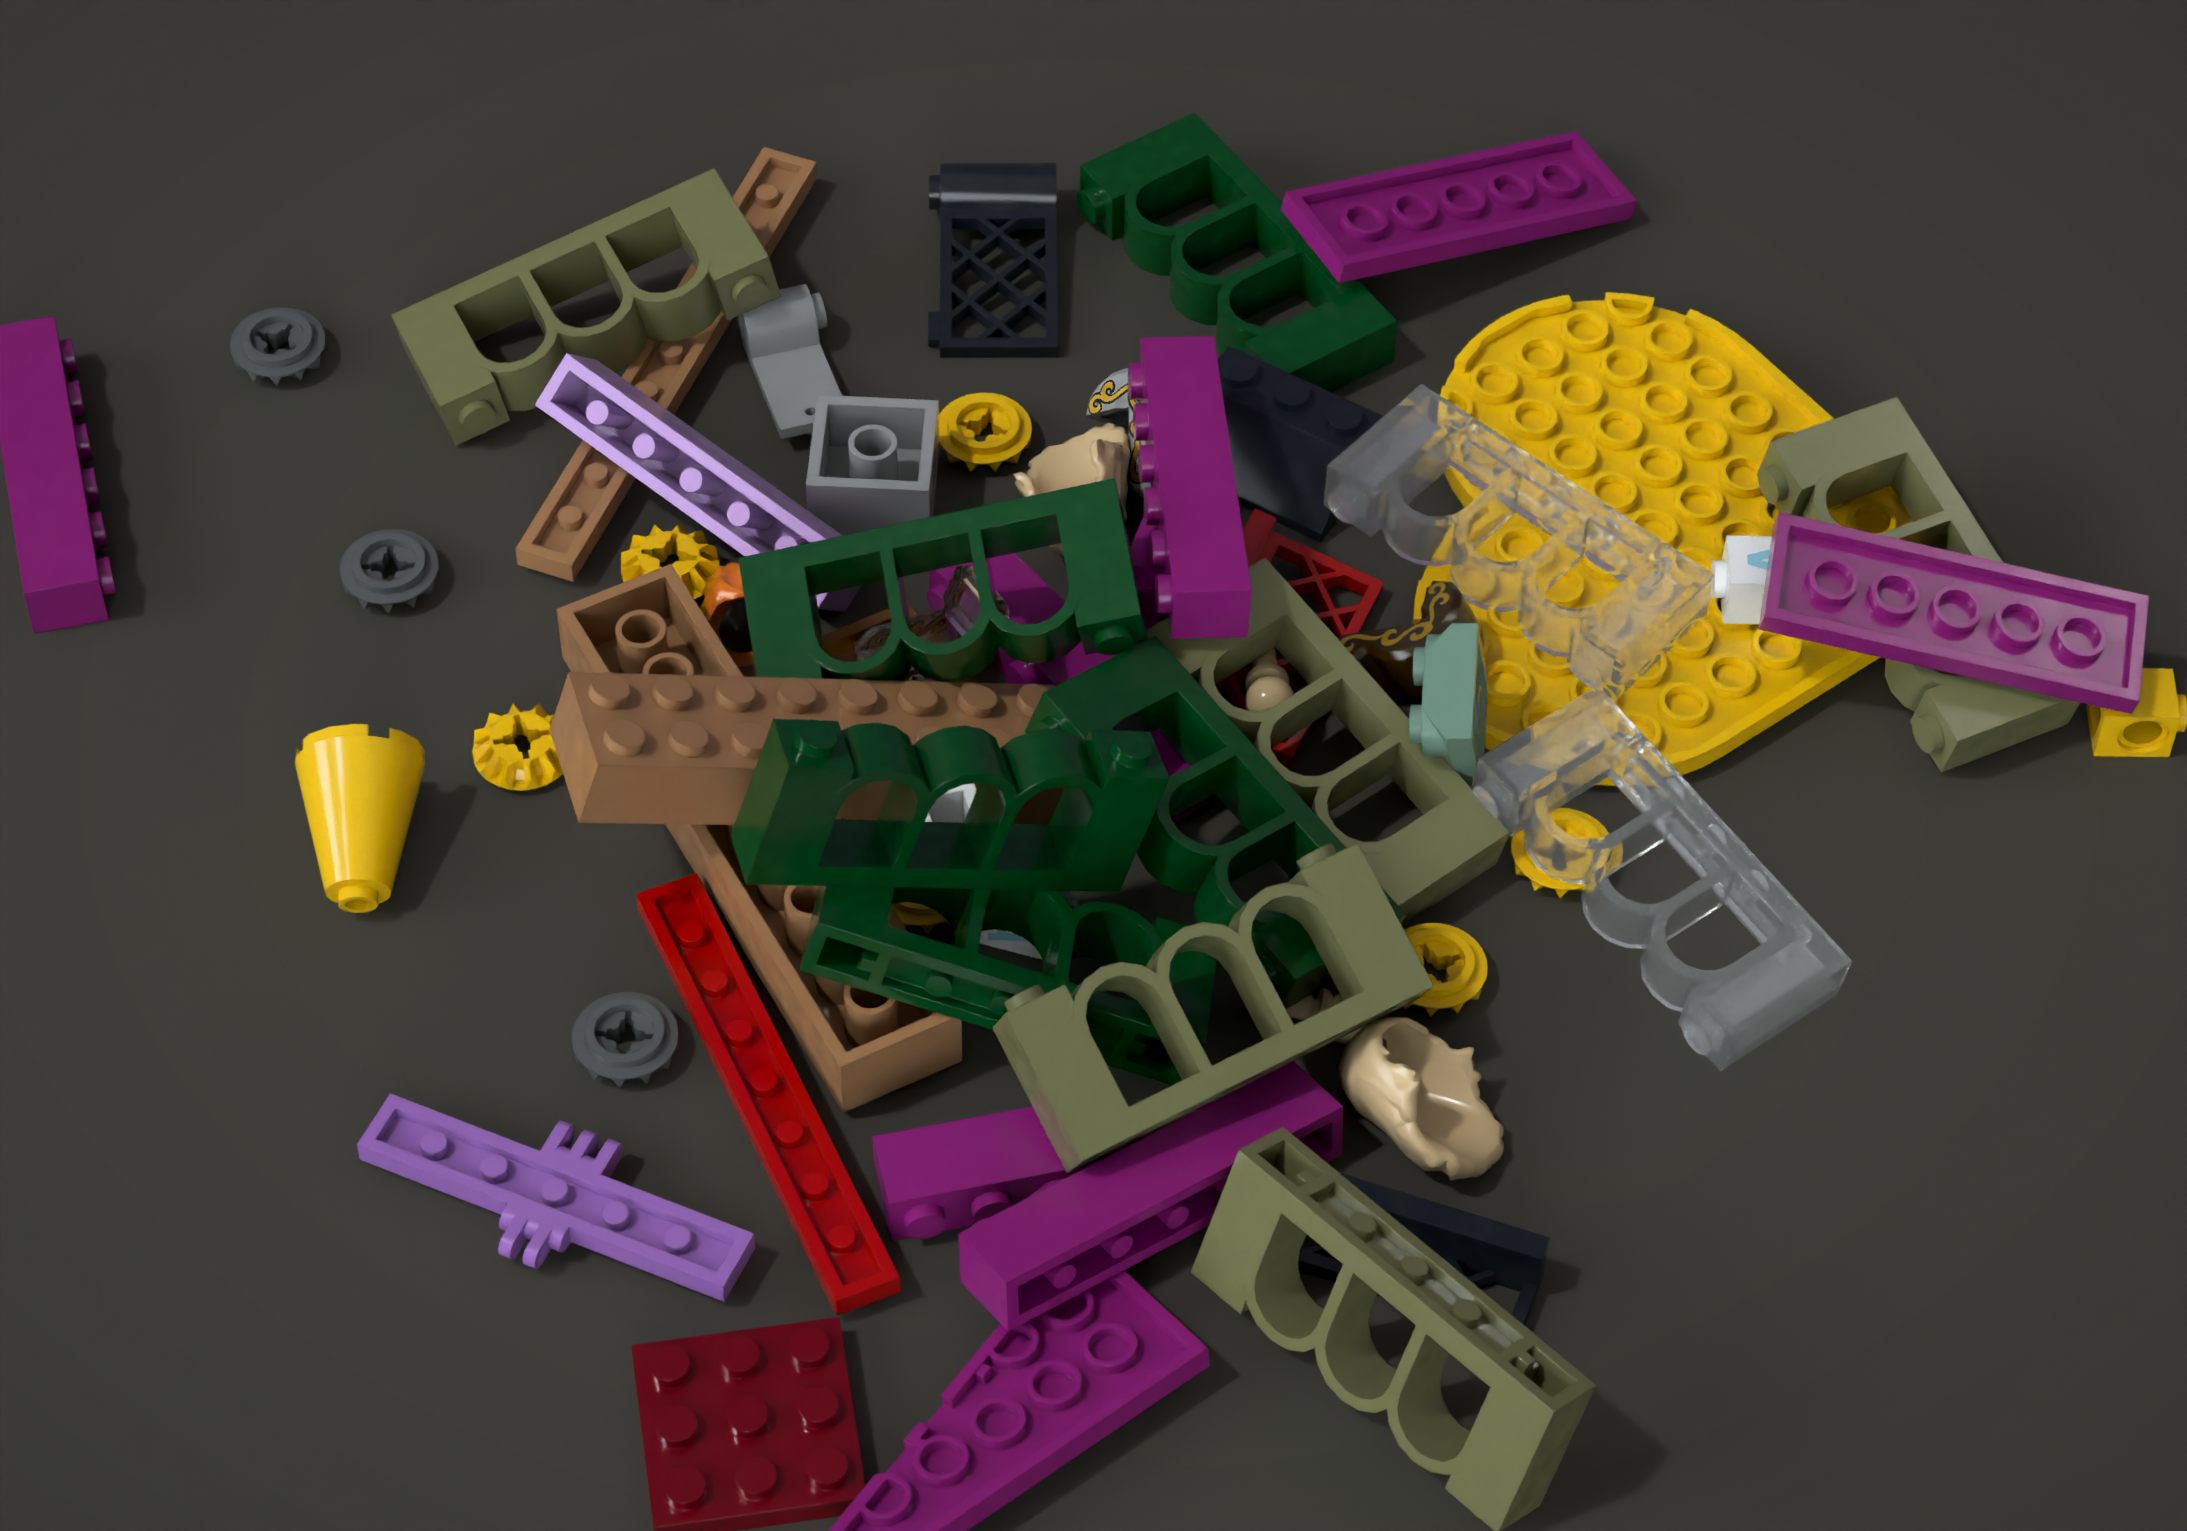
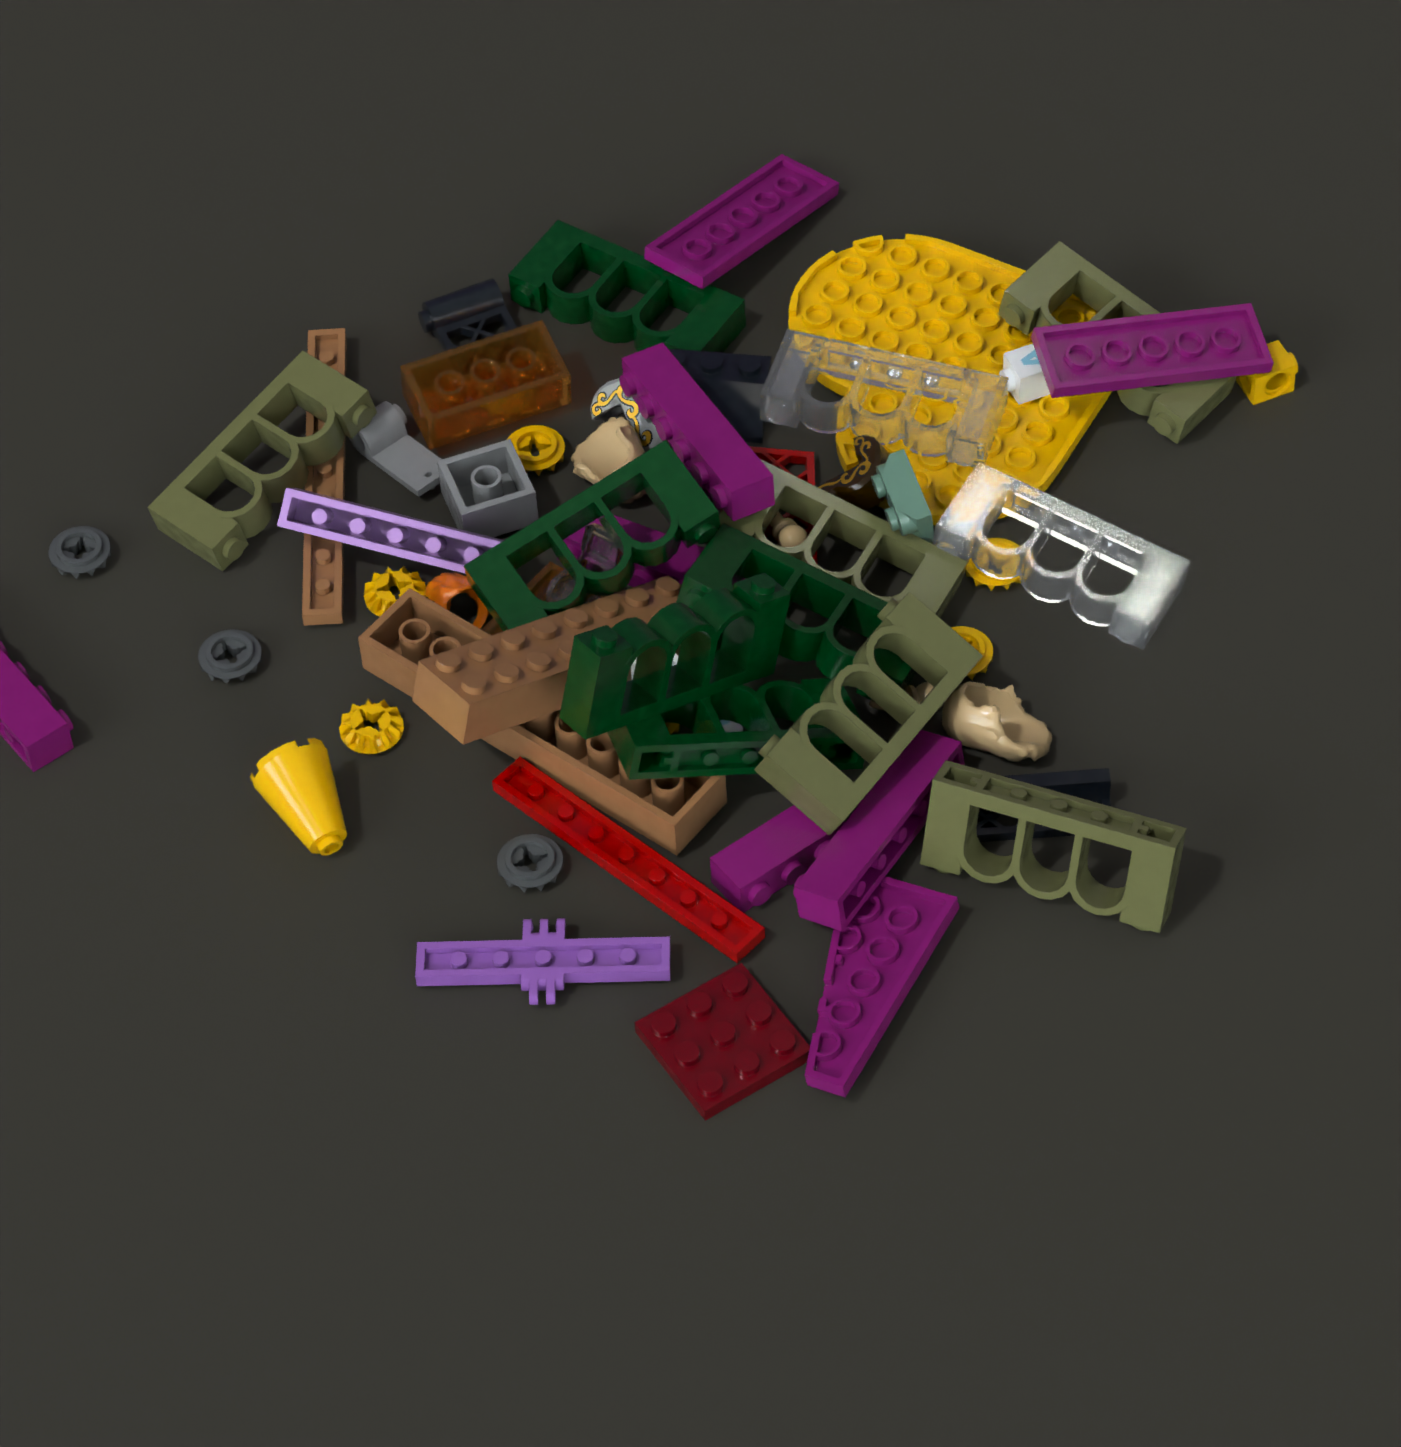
camera: 20 degrees left, 0 degrees up
none -> clear orange brick [400,320,571,450]

